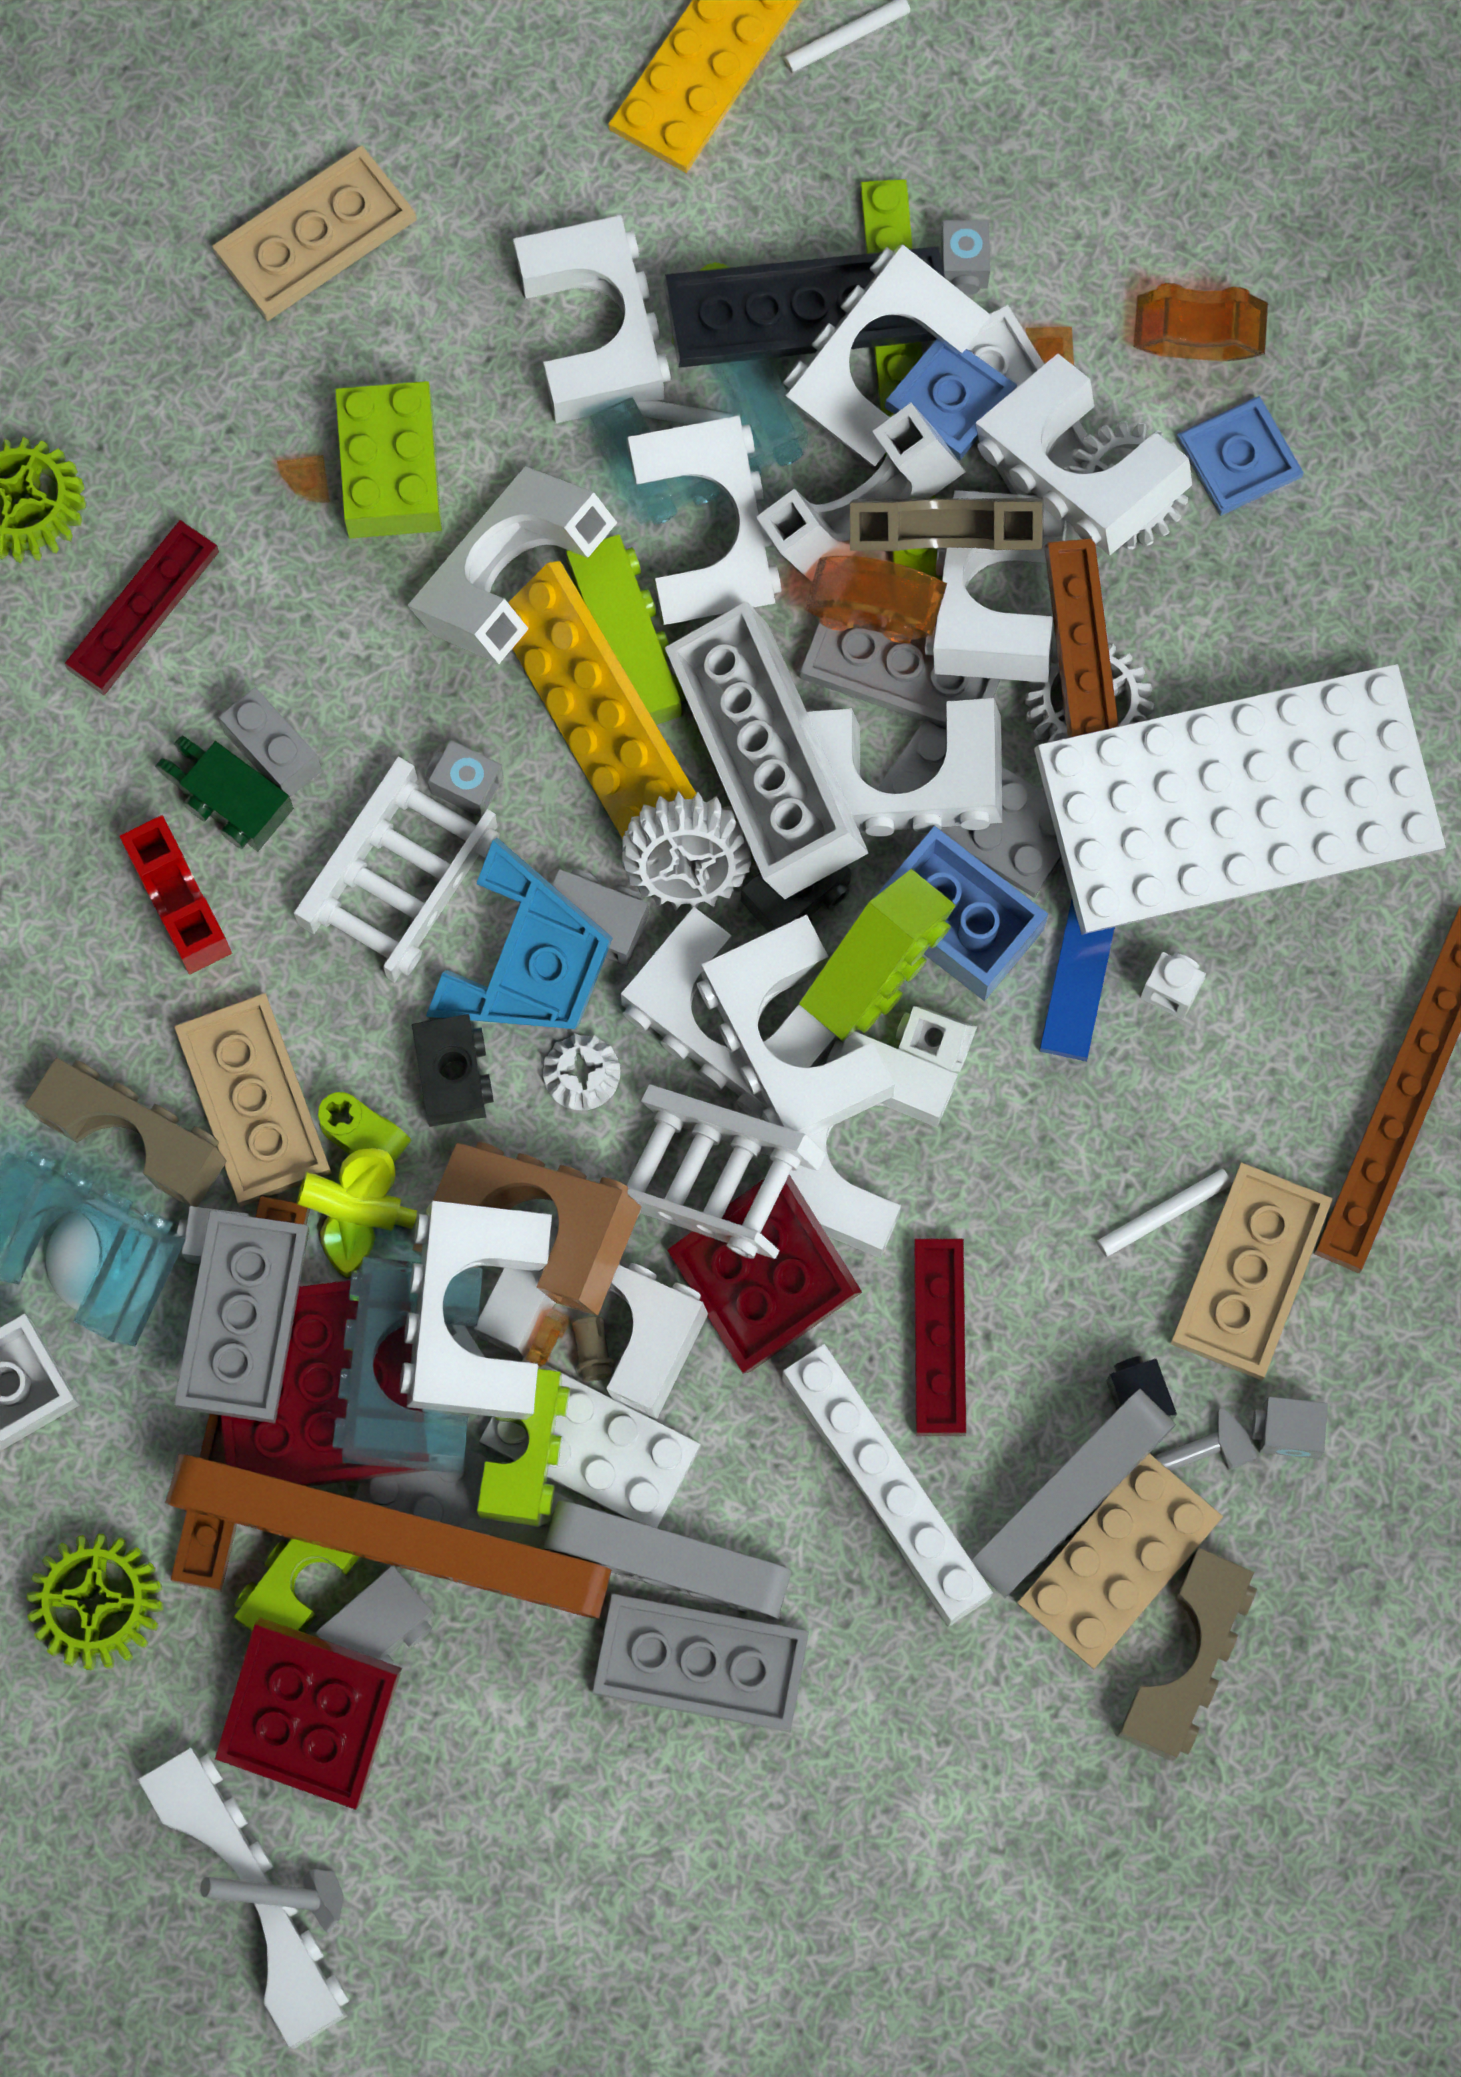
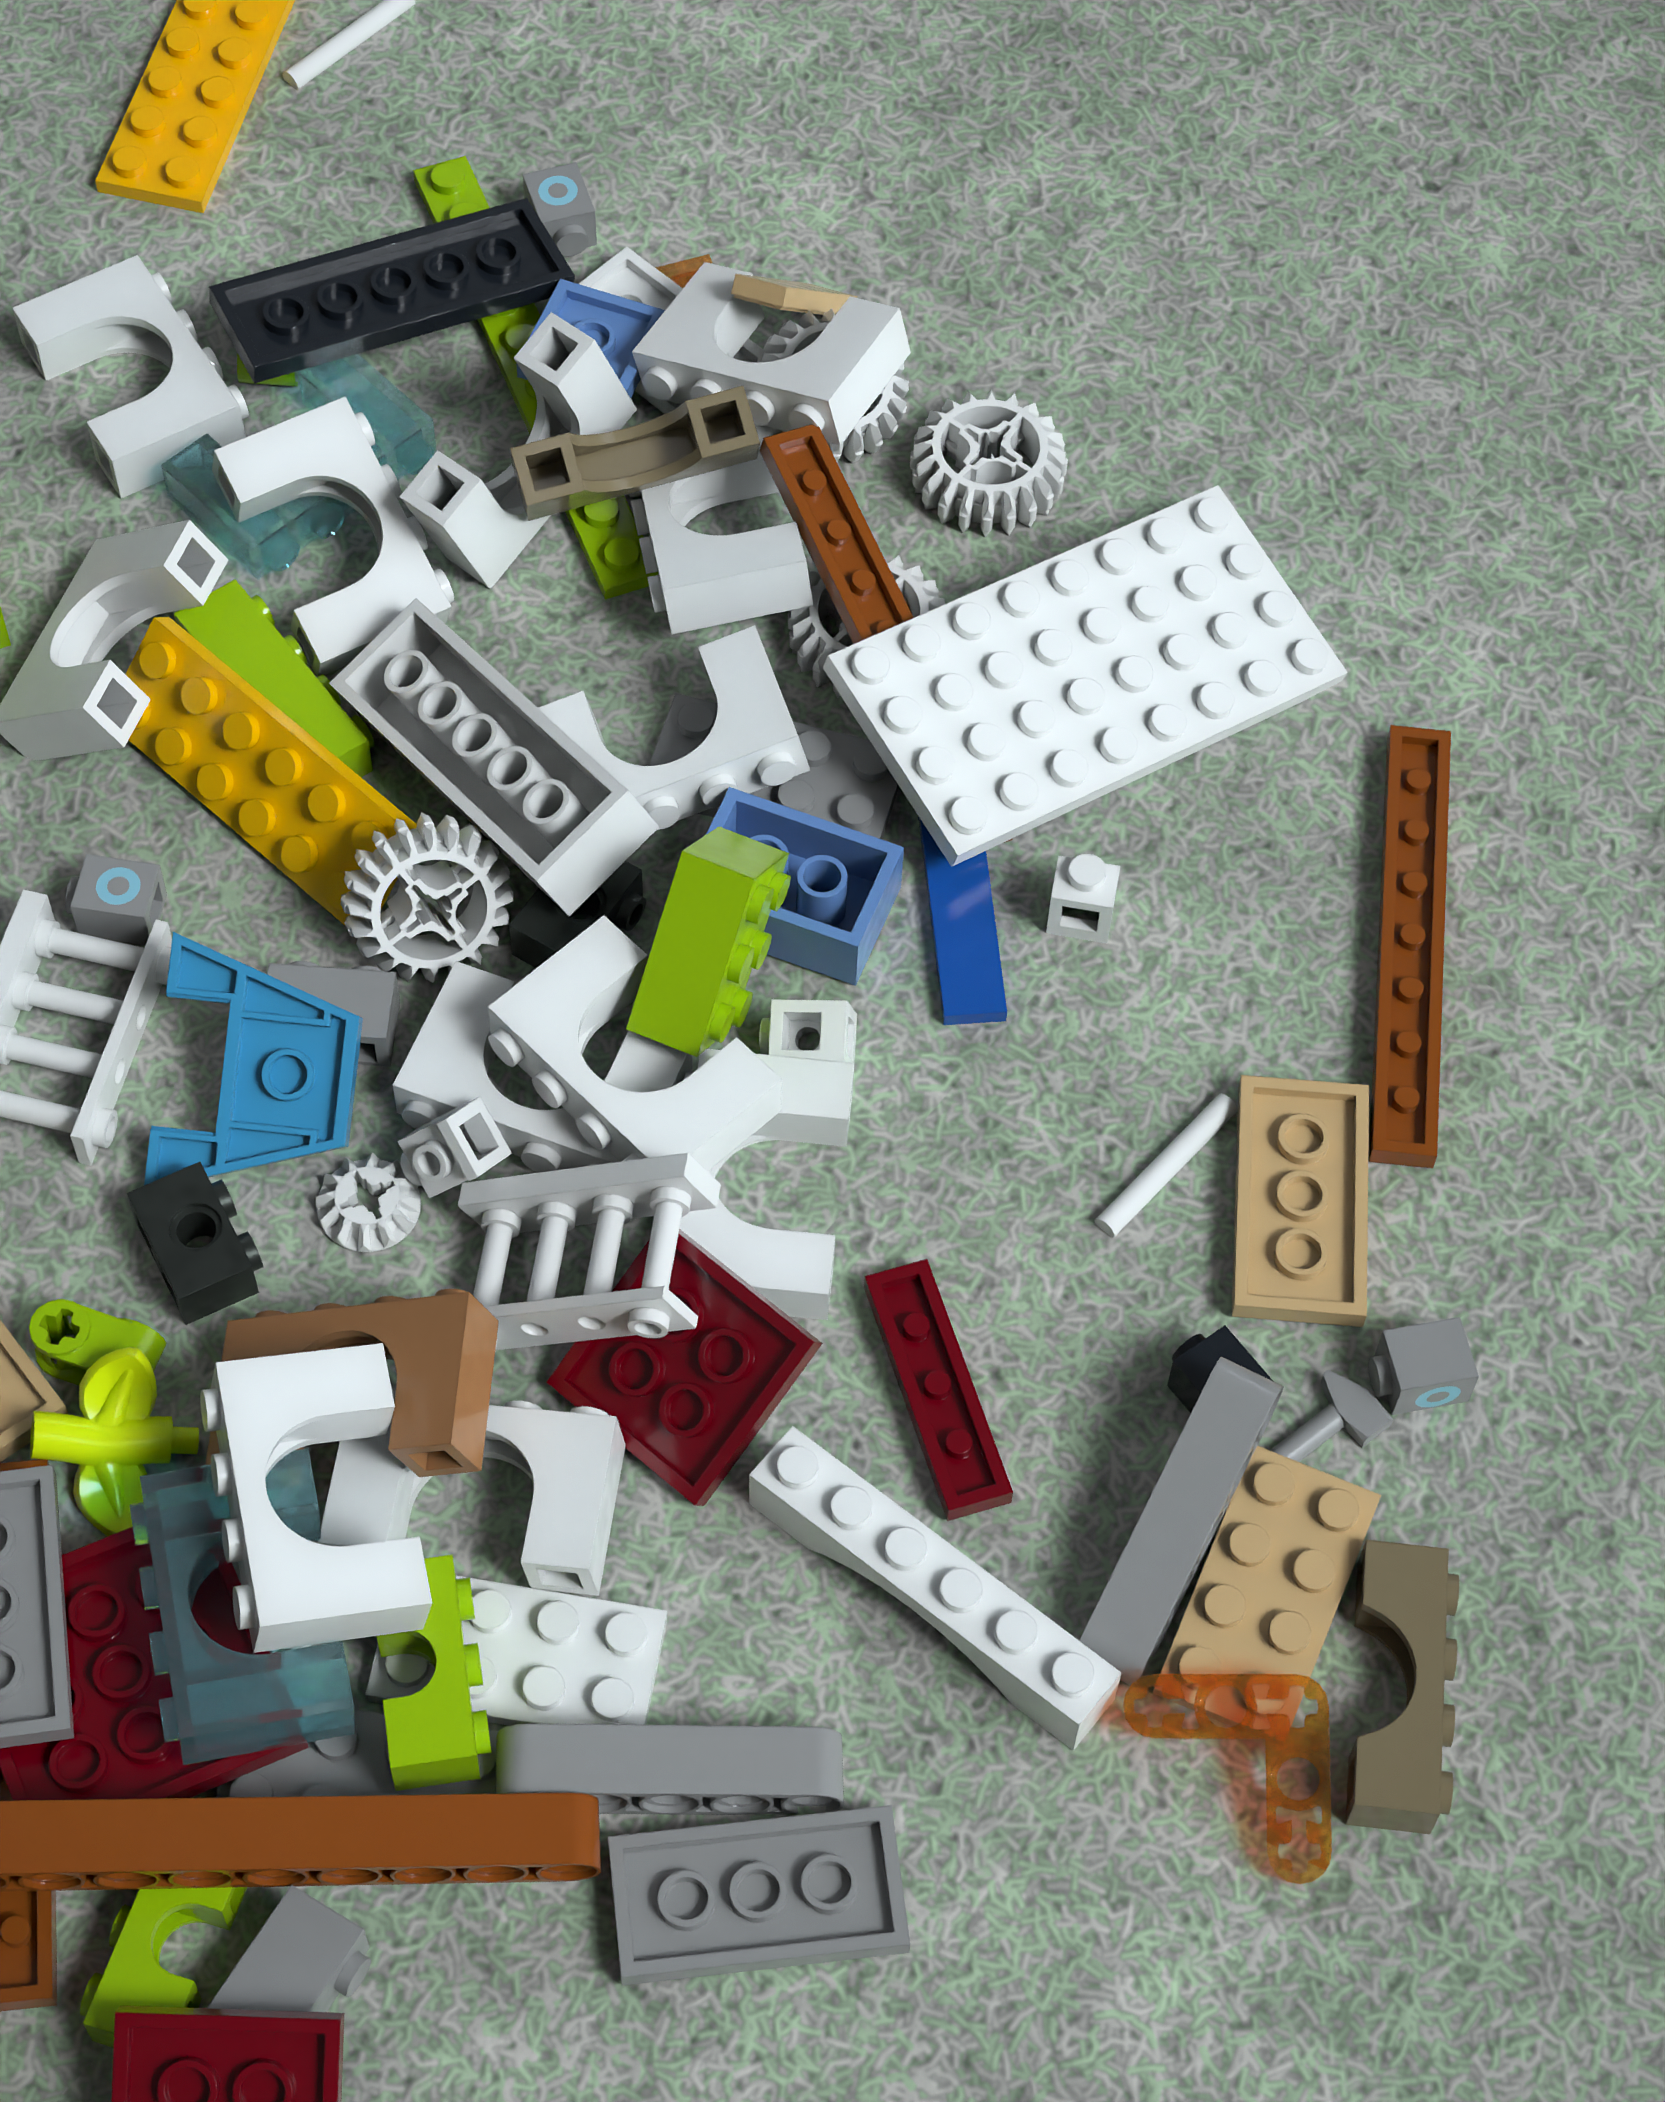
camera: 20 degrees left, 15 degrees down
clear orange tile [526,1310,571,1367] -> none
dark tan pin [572,1316,615,1382] -> none
white arch [783,245,991,466] -> none
light grey plate [800,589,1001,729] -> none
clear orange brick [804,556,947,644] -> none
clear orange brick [1133,283,1268,362] -> none
medium blue tile [1177,395,1304,516] -> none
none -> white brick [397,1096,512,1198]
none -> tan tile [731,273,858,315]
none -> white gear [910,389,1068,538]
none -> clear orange beam [1123,1674,1332,1884]

